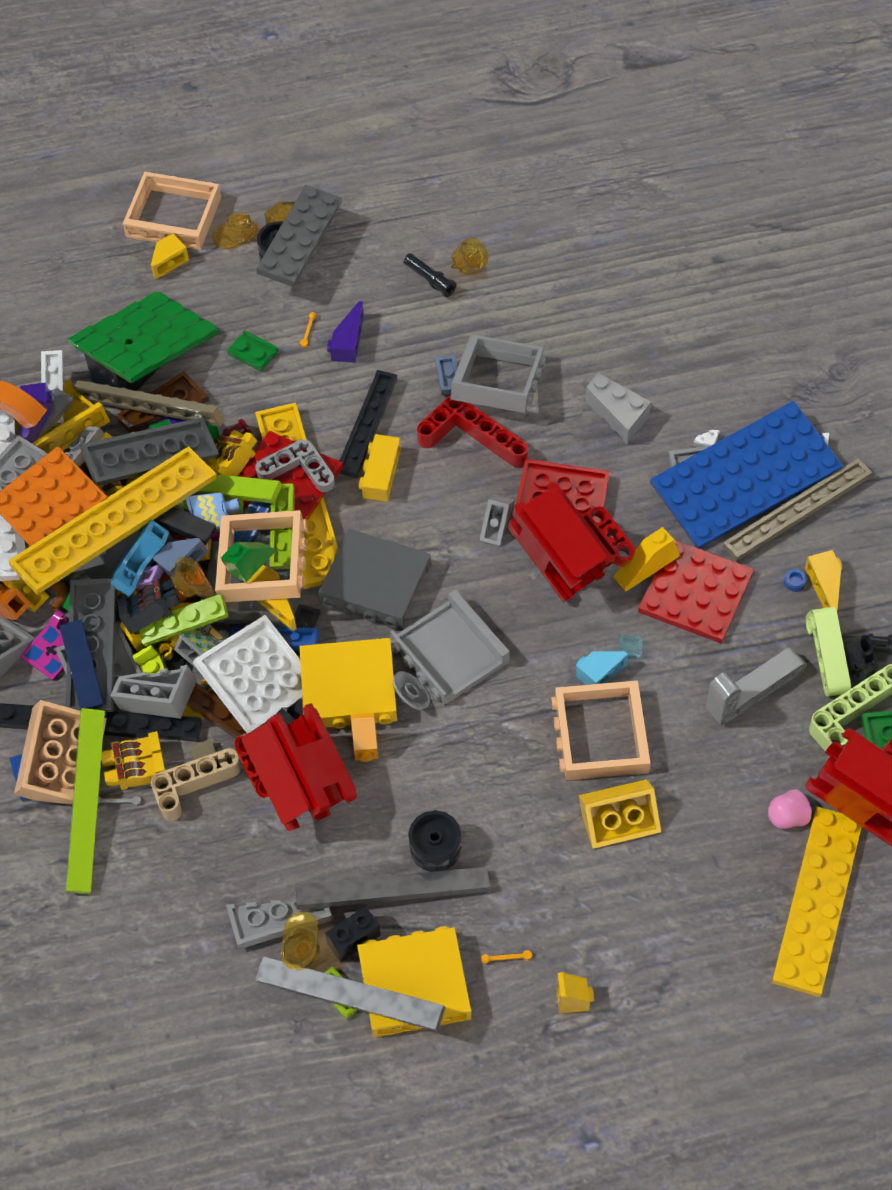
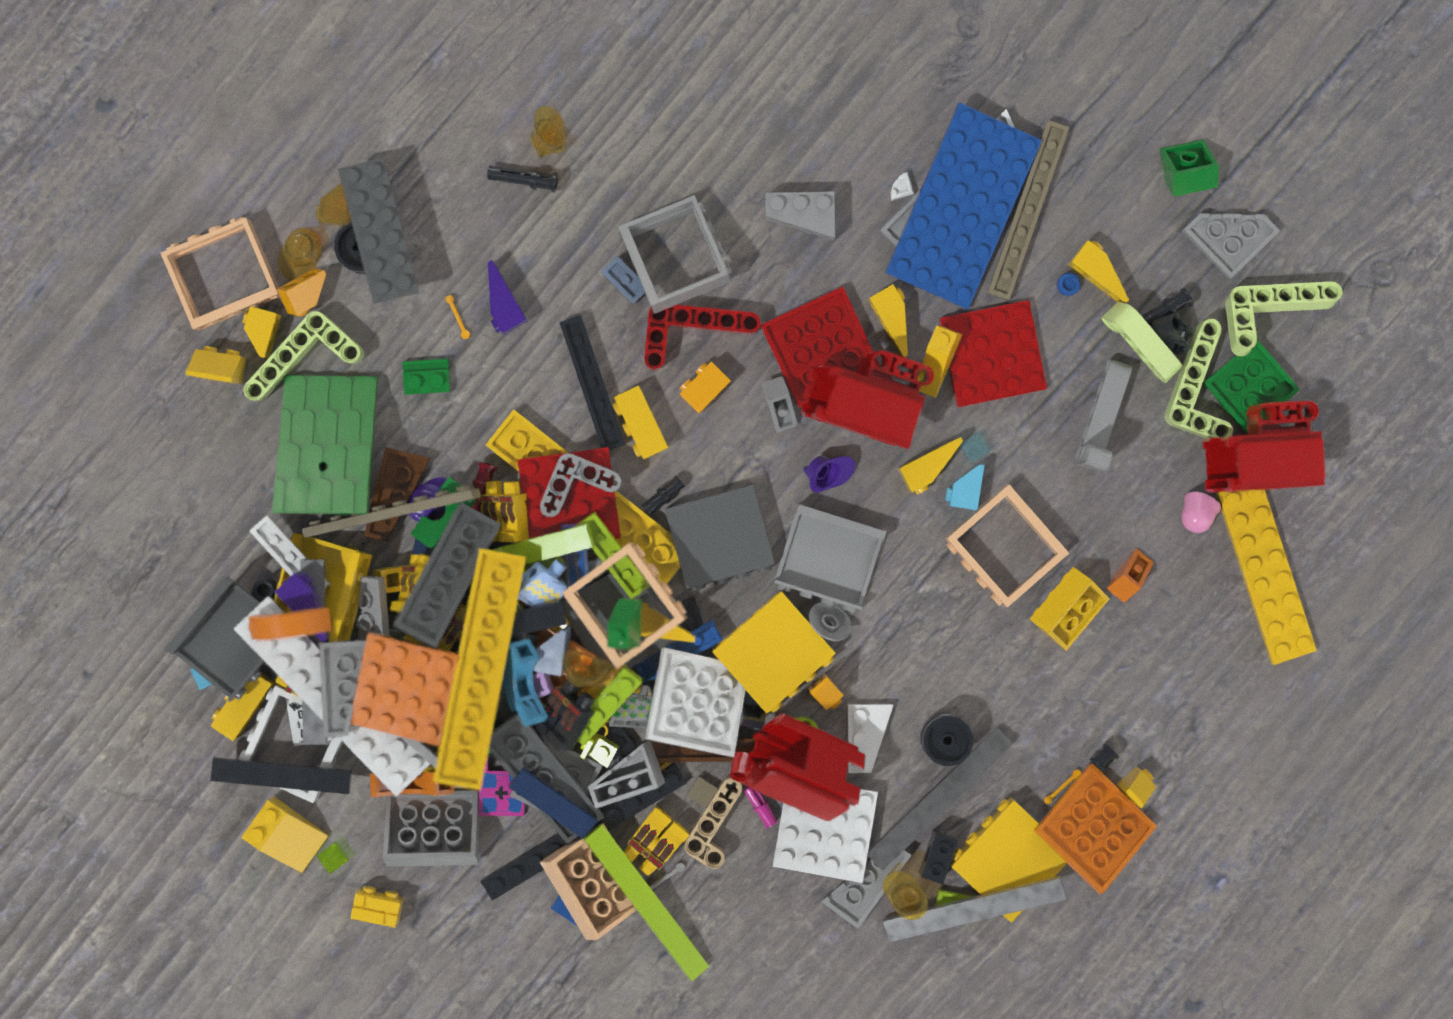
camera: 35 degrees left, 30 degrees up
none -> yellow slope [185,346,247,385]
none -> yellowish green beam [244,311,364,402]
none -> light orange slope [277,268,326,317]
none -> black pin [641,475,685,516]
none -> light orange brick [679,362,731,414]
none -> dark pink axle [744,786,778,828]
none -> white plate [773,789,878,883]
none -> dark purple piece [803,456,855,493]
none -> white wing [848,704,894,773]
none -> yellow slope [868,284,908,357]
none -> yellow slope [897,437,963,495]
none -> orange plate [1033,763,1157,894]
none -> black bush [1089,743,1120,773]
none -> orange slope [1107,548,1154,603]

